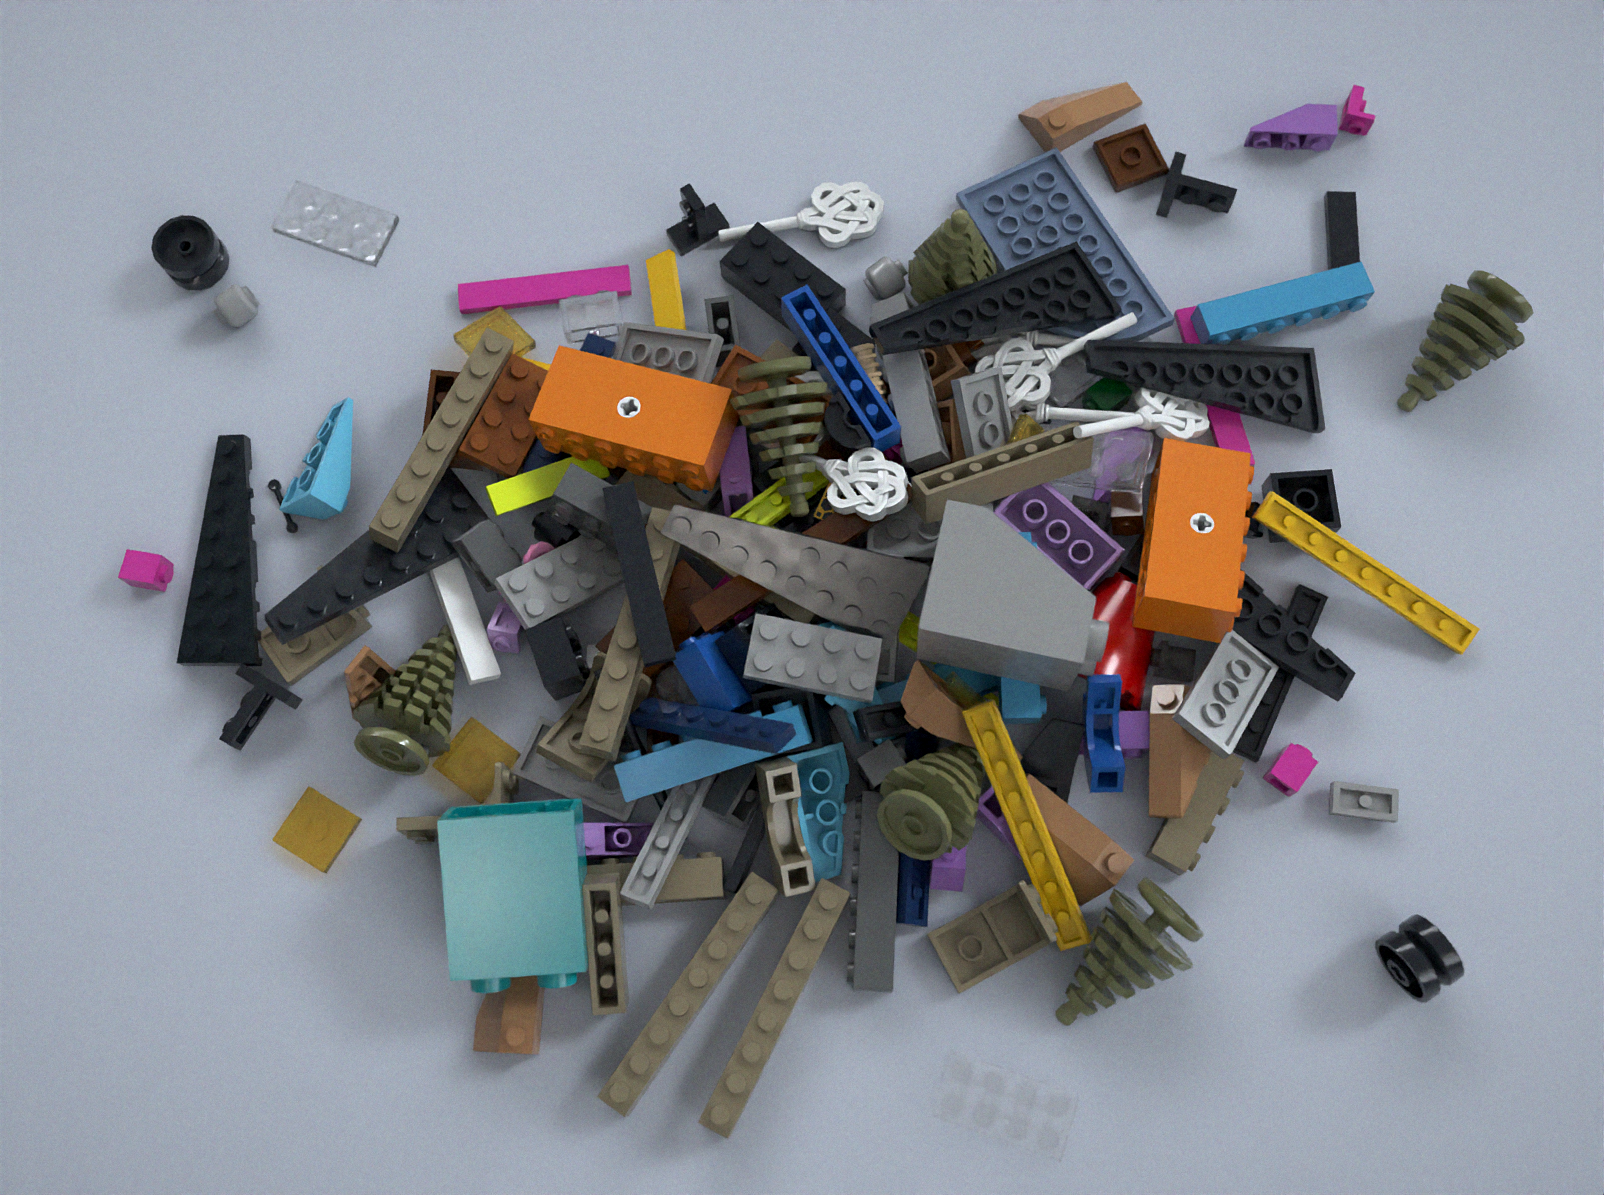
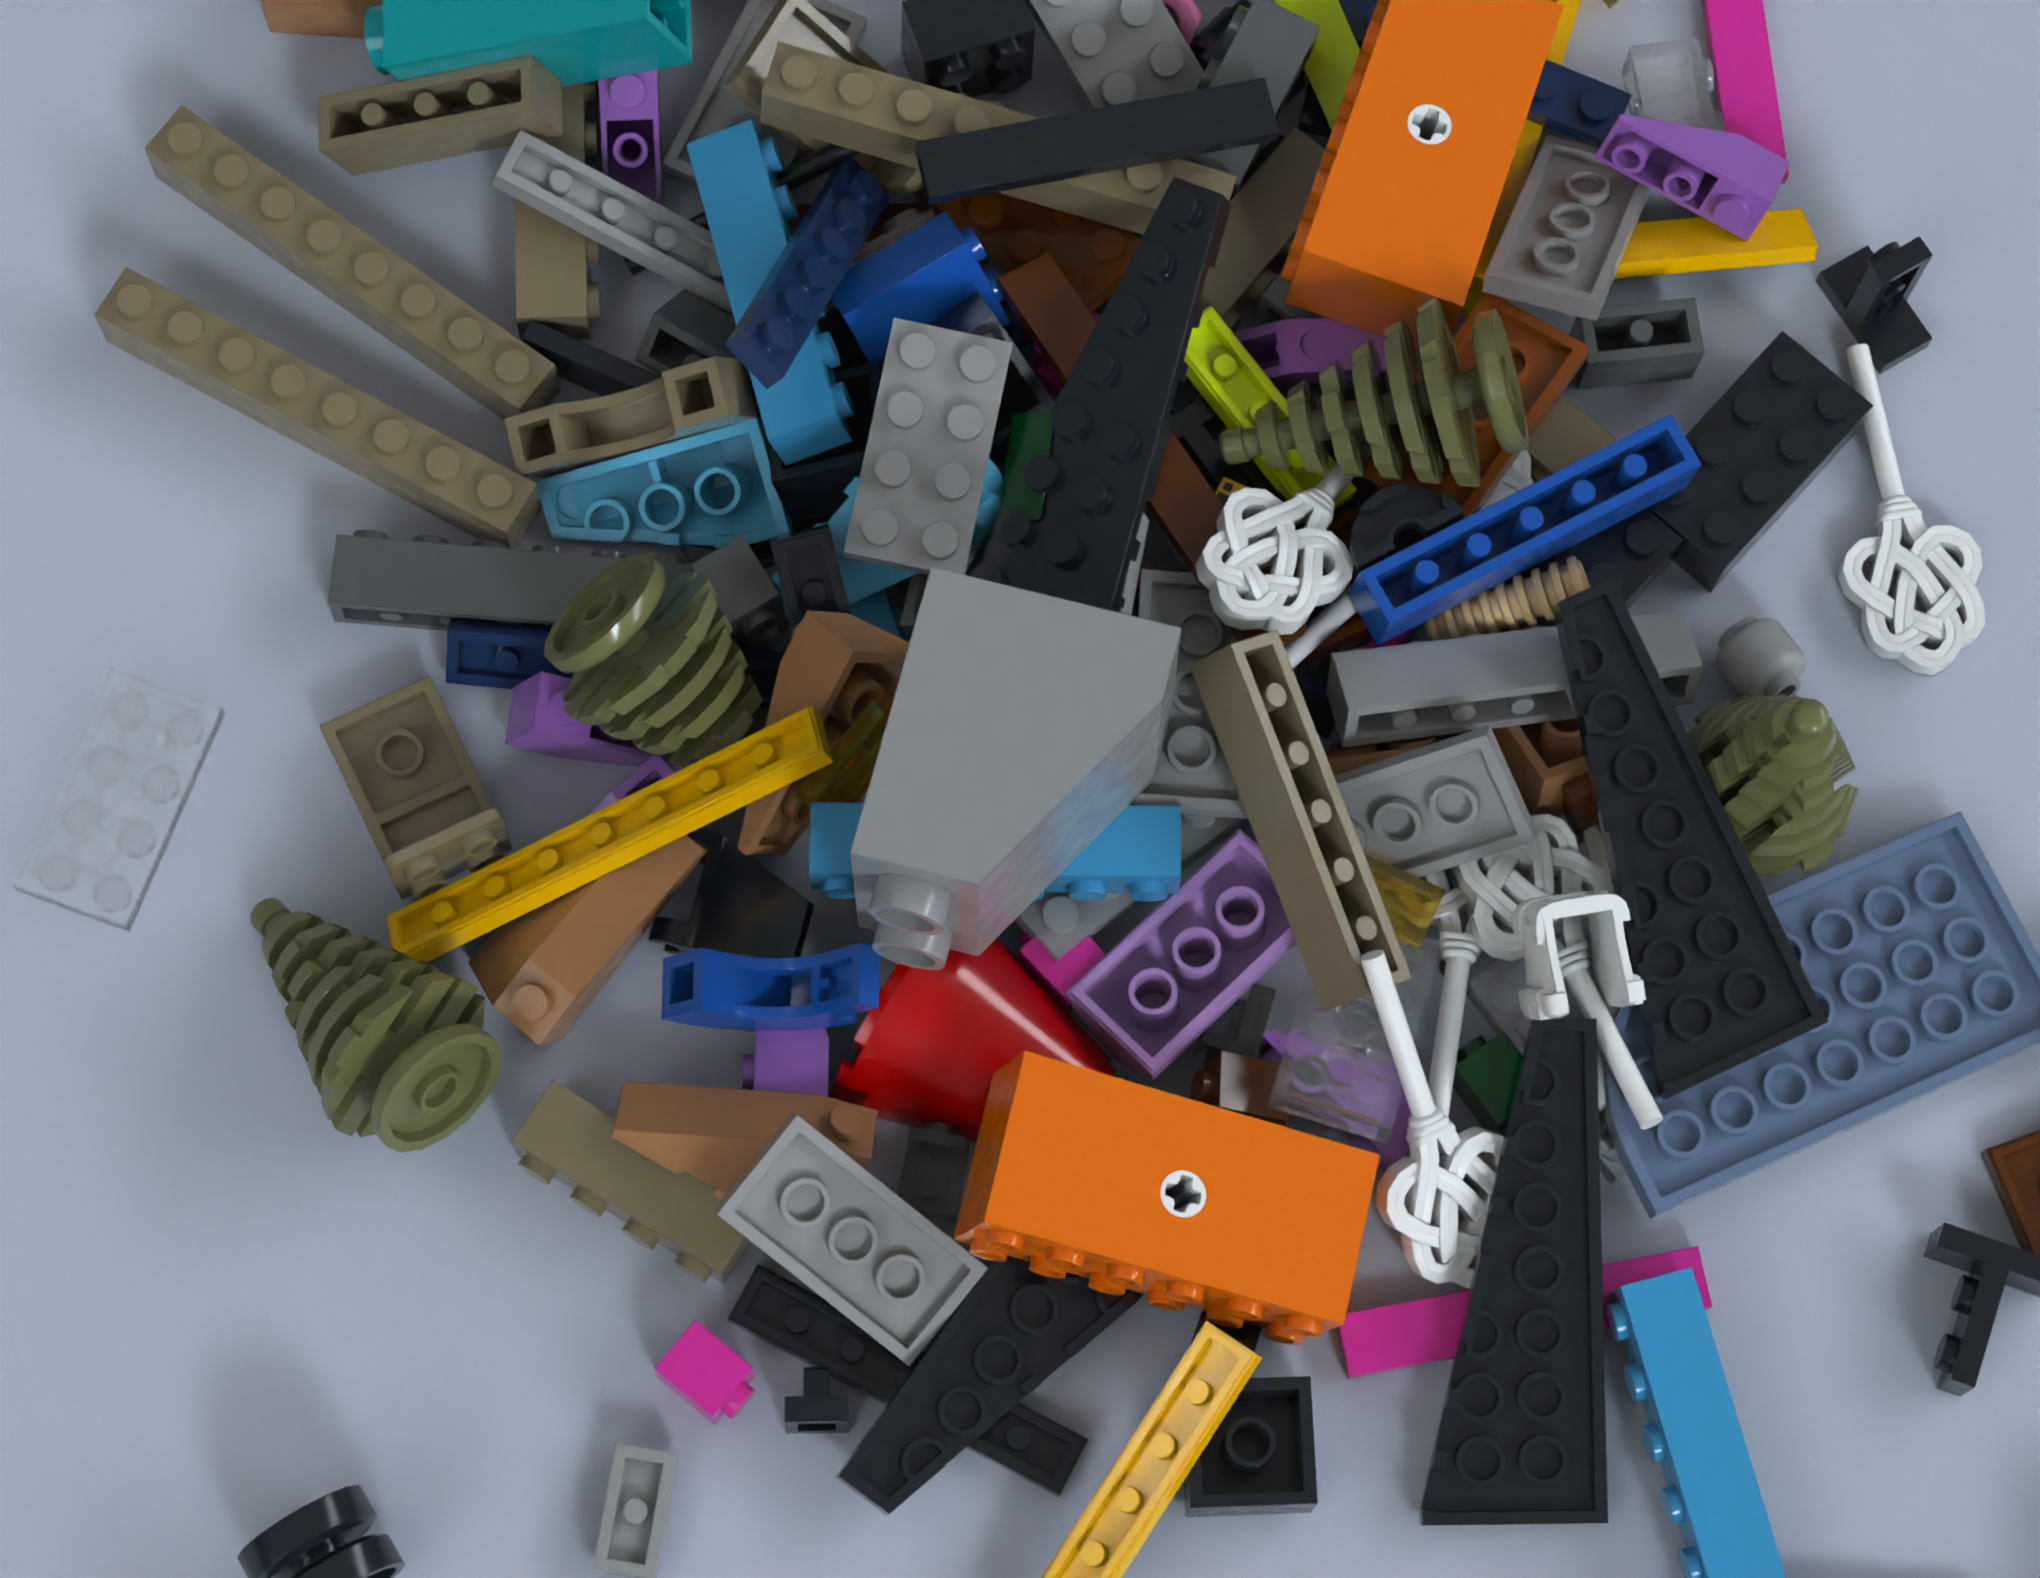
camera: 80 degrees right, 0 degrees up
none -> black tile [785,1367,849,1434]
none -> dark green sticker [999,411,1054,520]
none -> white piece [1512,889,1646,1020]
none -> medium lavender slope [1594,114,1790,241]

